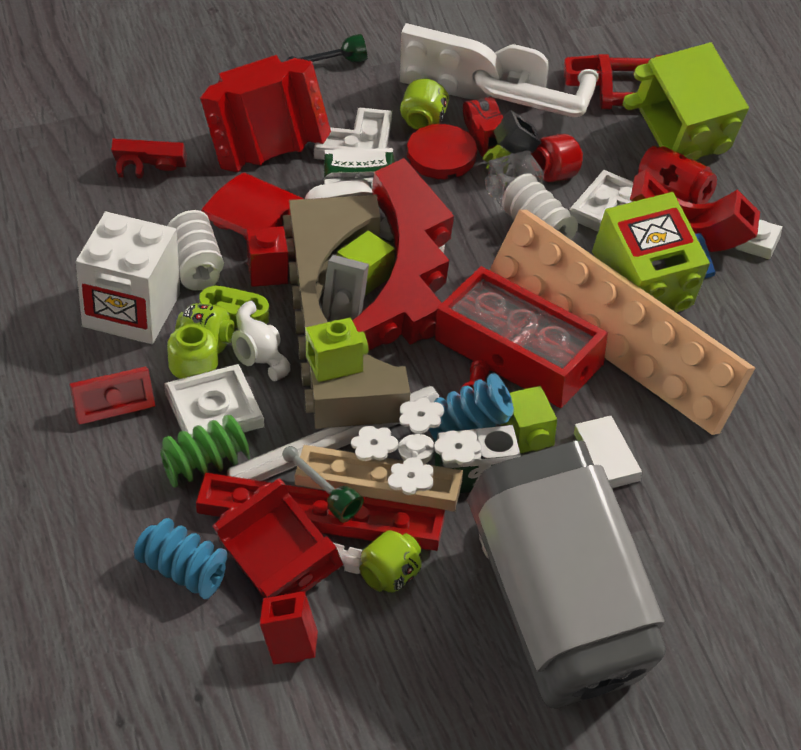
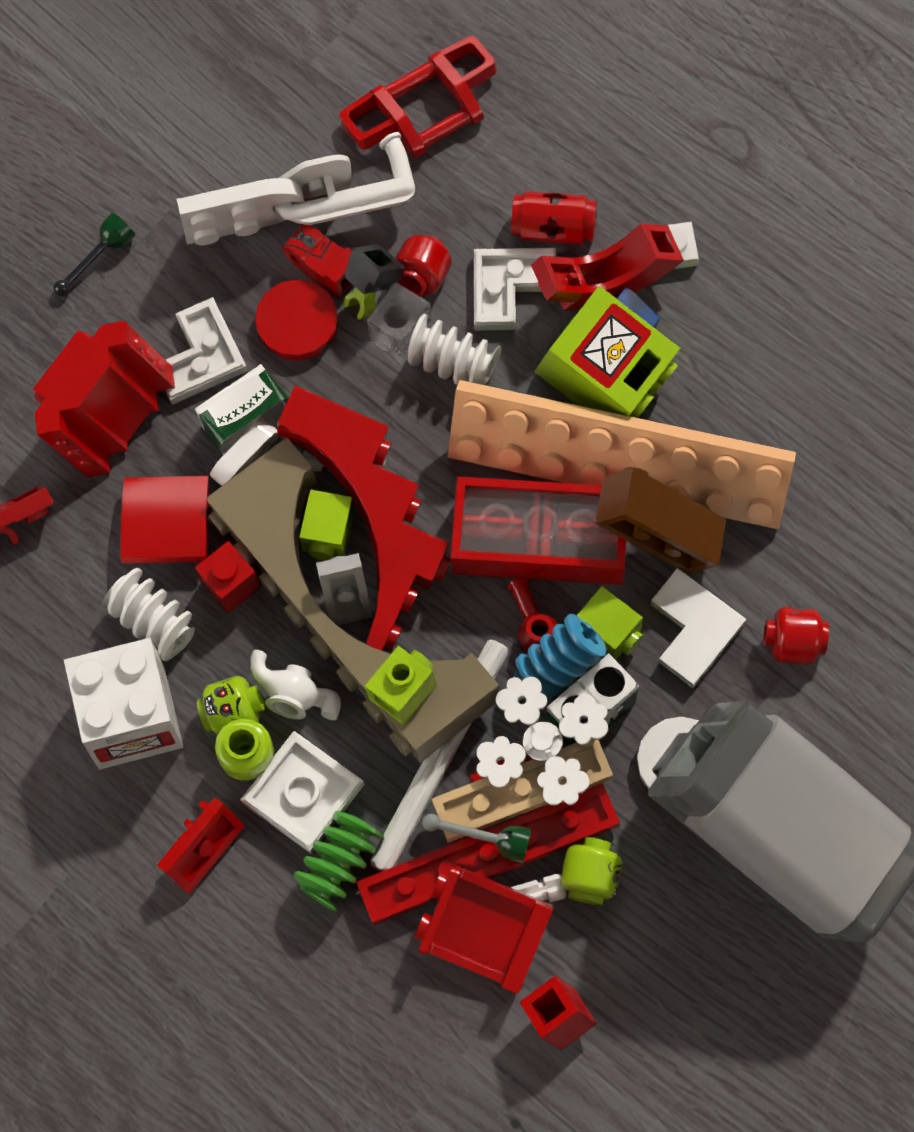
camera: 25 degrees left, 25 degrees up
dark azure piece [134,518,227,599] -> none
lime beam [199,285,269,328] -> none
lime head [400,79,449,130] -> none
lime container [623,42,749,161] -> none
none -> reddish brown brick [595,467,726,574]
none -> red head [763,606,829,665]

